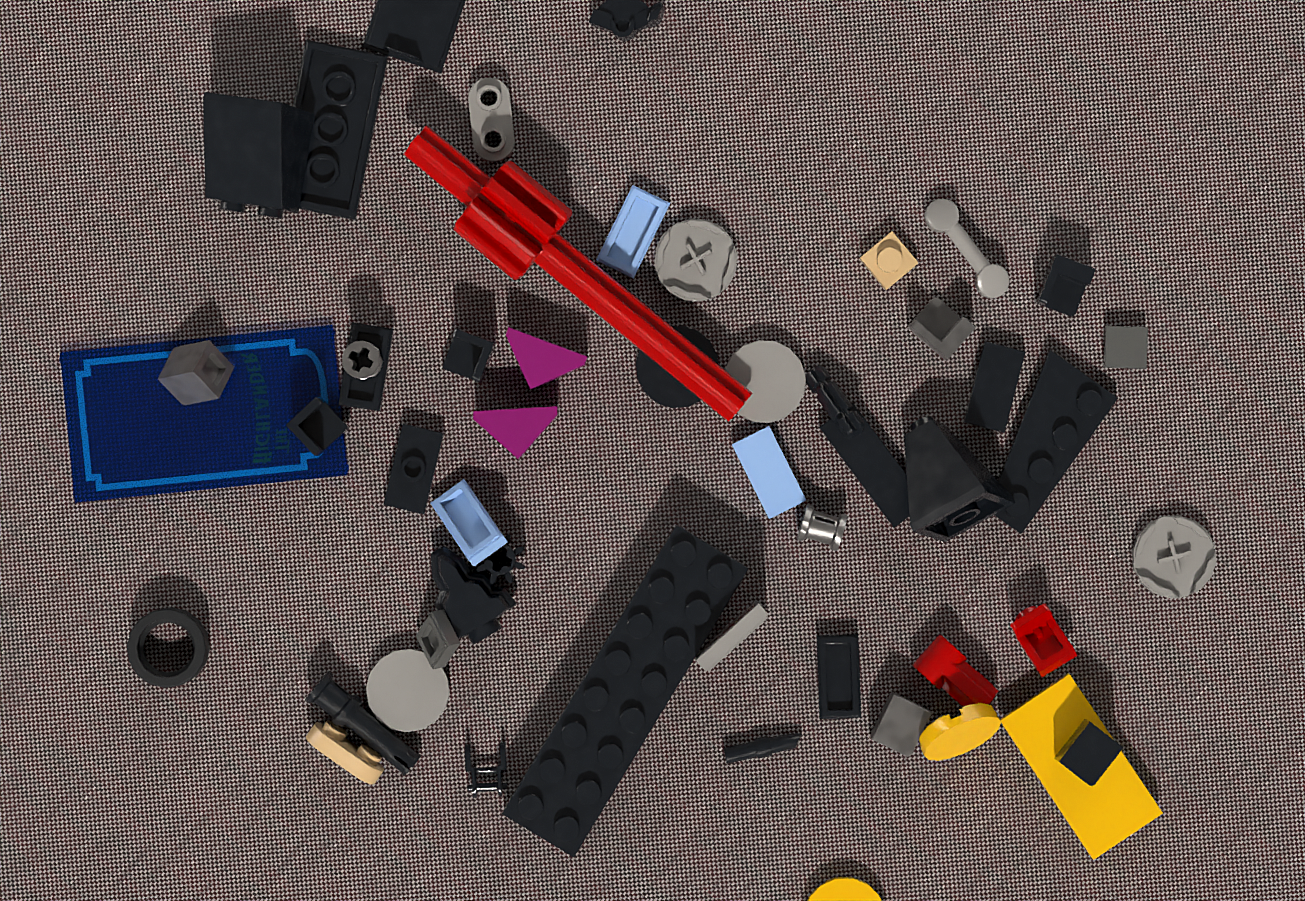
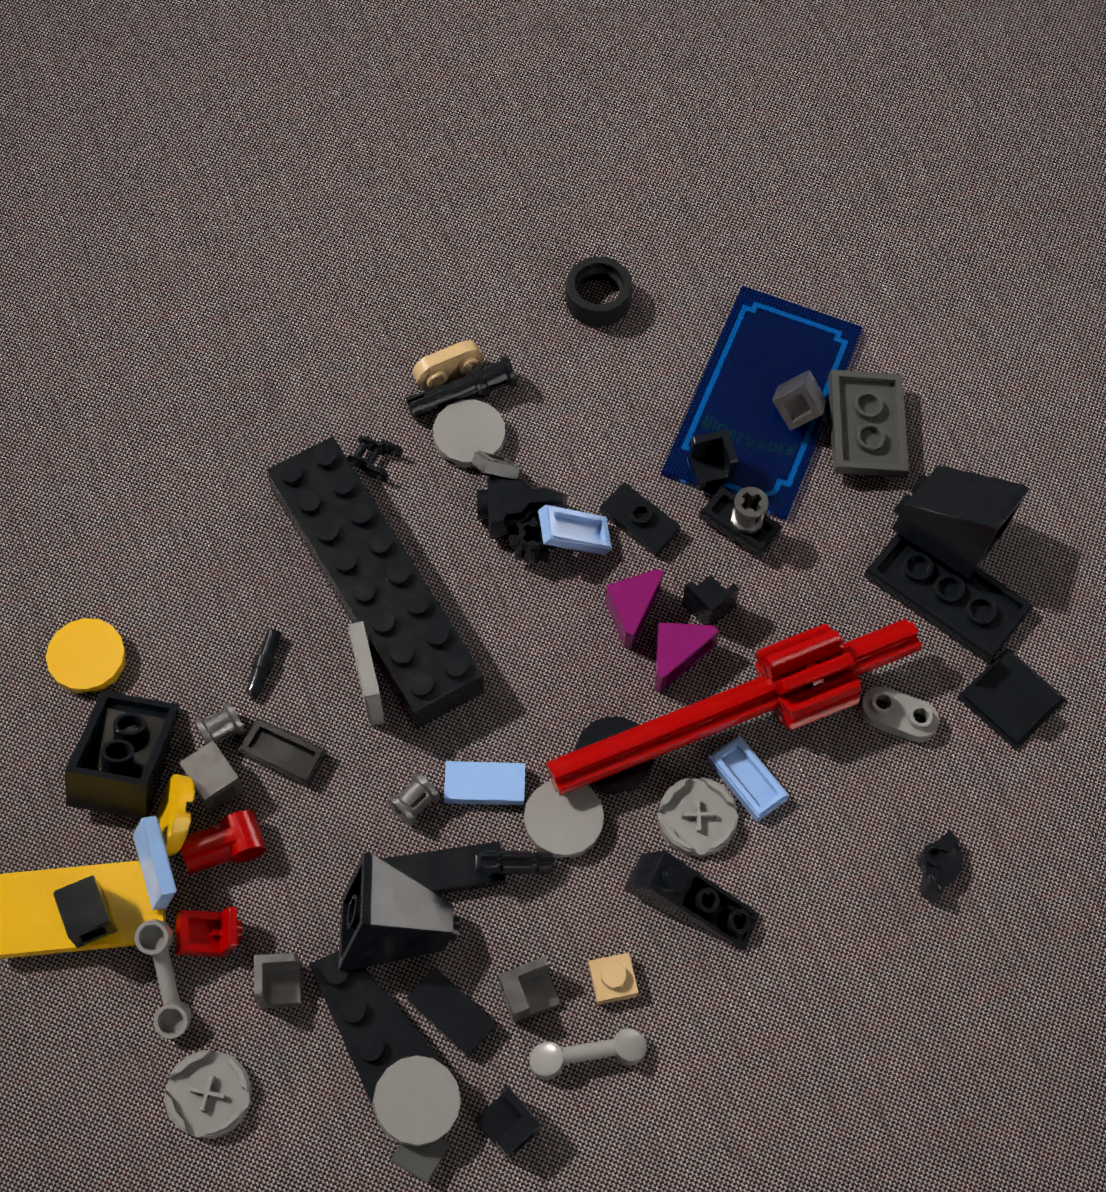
camera: 120 degrees right, 25 degrees down
none -> black slope [65,691,180,819]
none -> light blue tile [133,816,177,911]
none -> light grey bar [135,919,192,1039]
none -> flat silver bush [194,702,246,744]
none -> flat silver panel [254,953,302,1009]
none -> light grey tile [372,1055,461,1147]
none -> black slope [624,851,760,950]
none -> dark grey plate [828,369,909,478]

